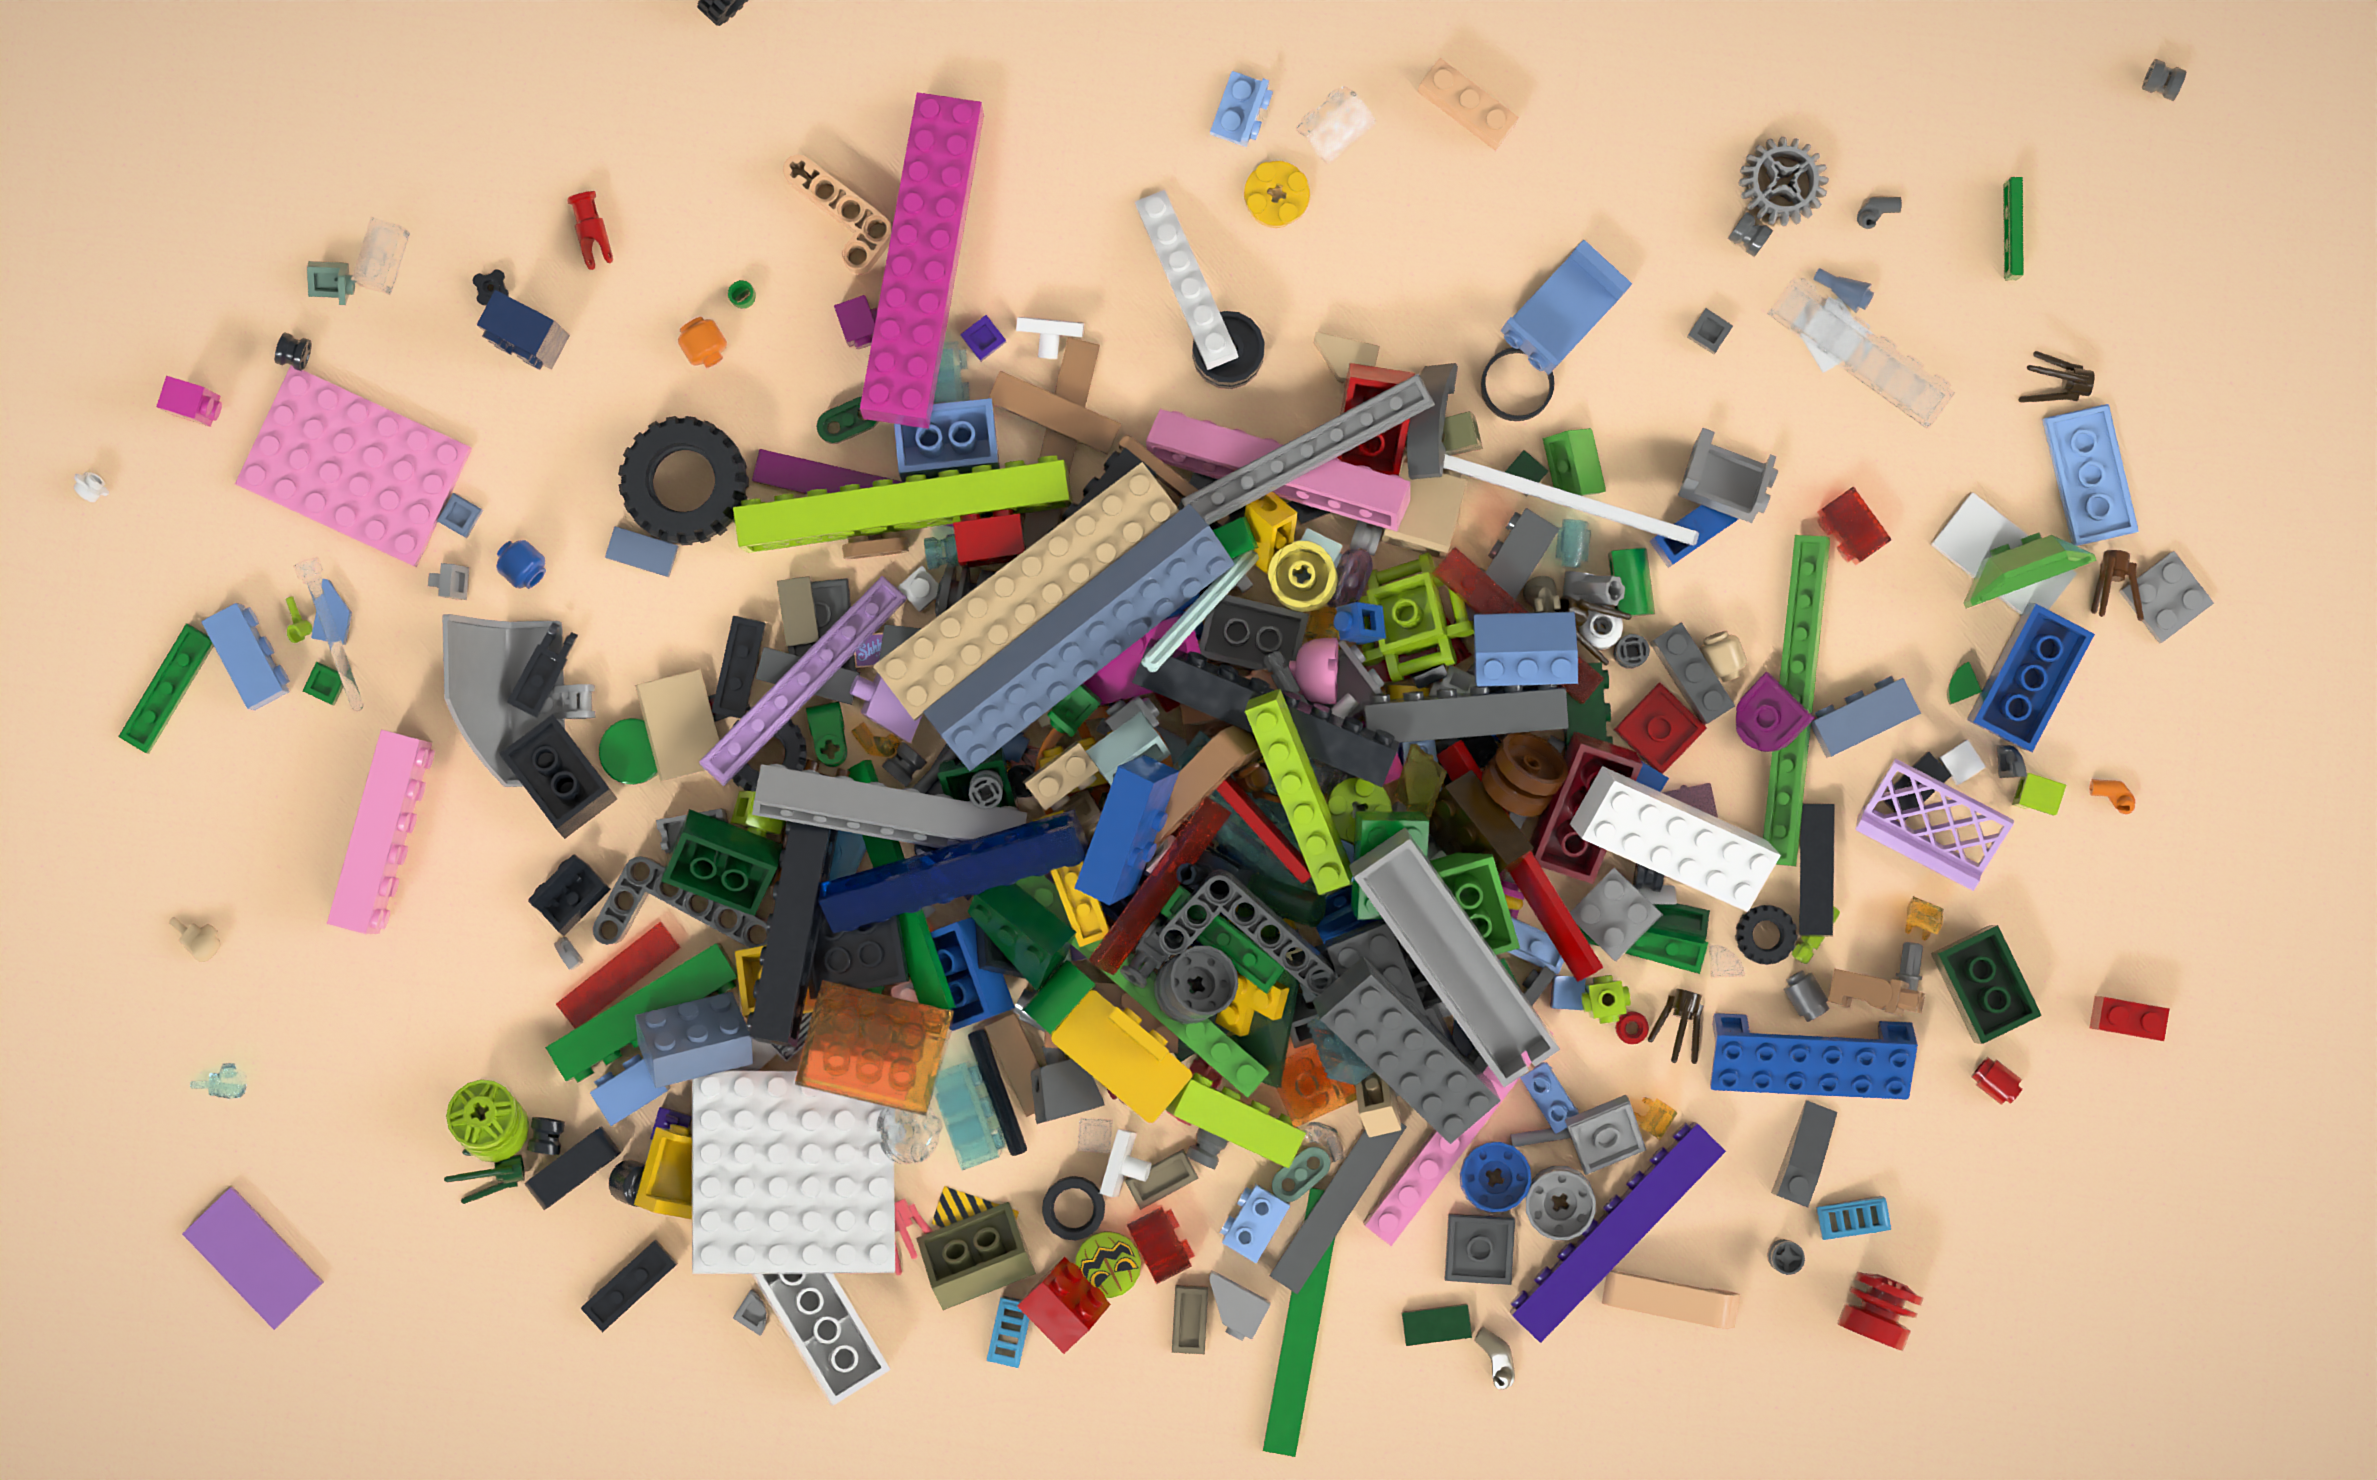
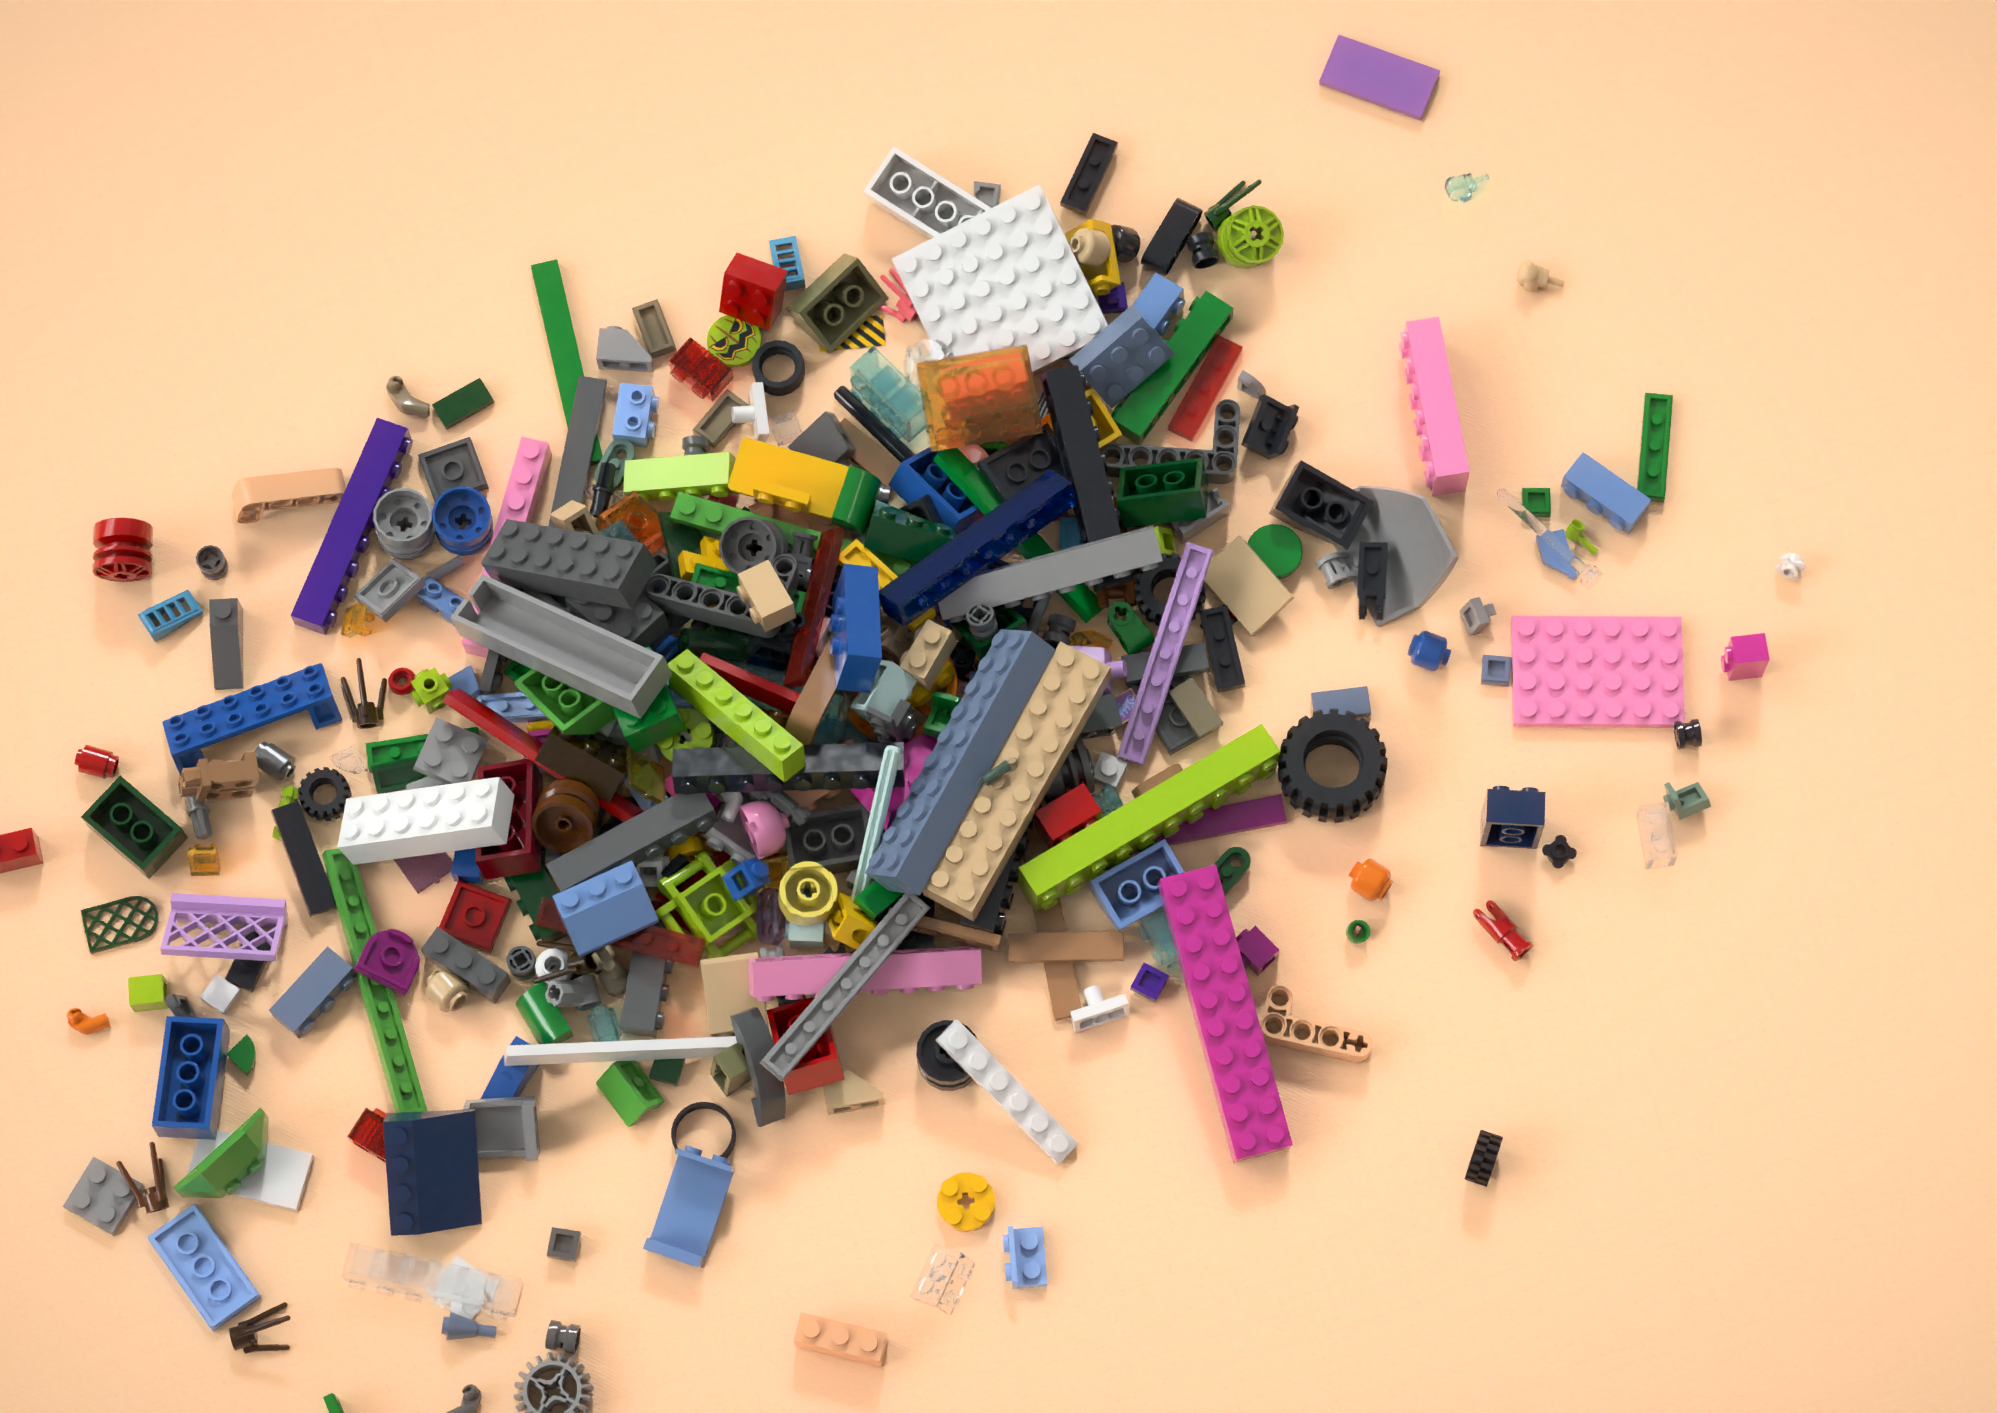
camera: 160 degrees right, 15 degrees down
none -> dark green window [80,896,159,954]
none -> dark blue slope [383,1109,482,1236]
none -> black axle [590,462,616,519]
none -> tan brick [736,560,796,632]
none -> sand green piece [976,758,1017,789]
none -> tan head [1069,228,1111,266]

